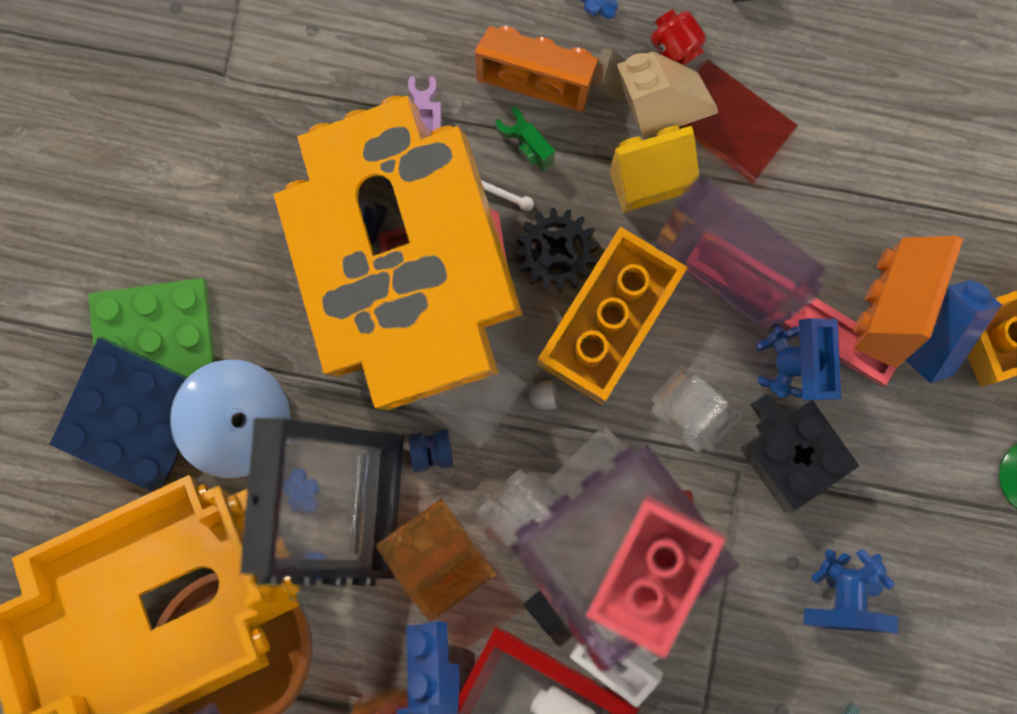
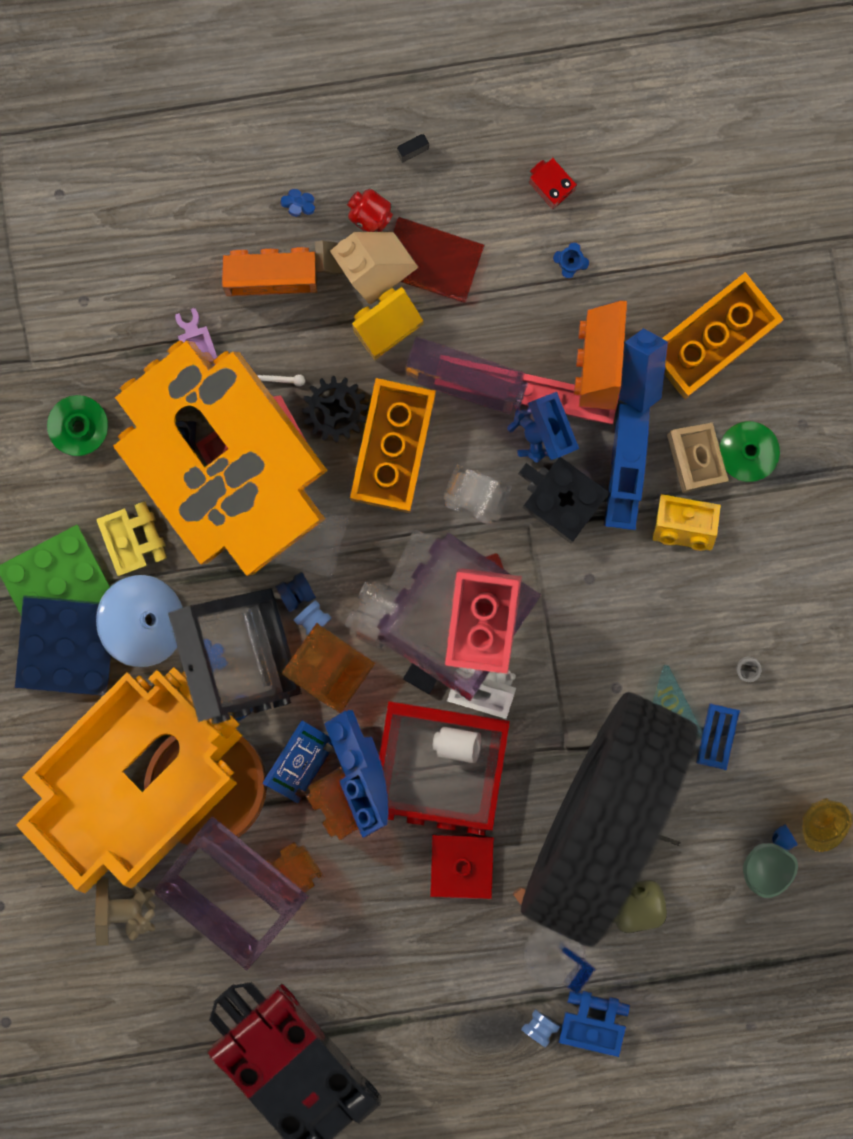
camera: 25 degrees left, 5 degrees up
green plate [495,106,555,171] -> none
light grey hinge [529,379,559,411] -> none
blue piece [803,549,898,634] -> none
none -> green dish [47,395,108,456]
none -> light yellow plate [96,501,167,577]
none -> blue piece [263,720,333,803]
none -> medium blue wheel [294,600,332,638]
none -> red brick [529,158,577,210]
none -> blue plate [553,243,589,279]
none -> blue slope [604,403,650,530]
none -> yellow bracket [652,494,721,551]
none -> tan slope [667,423,728,493]

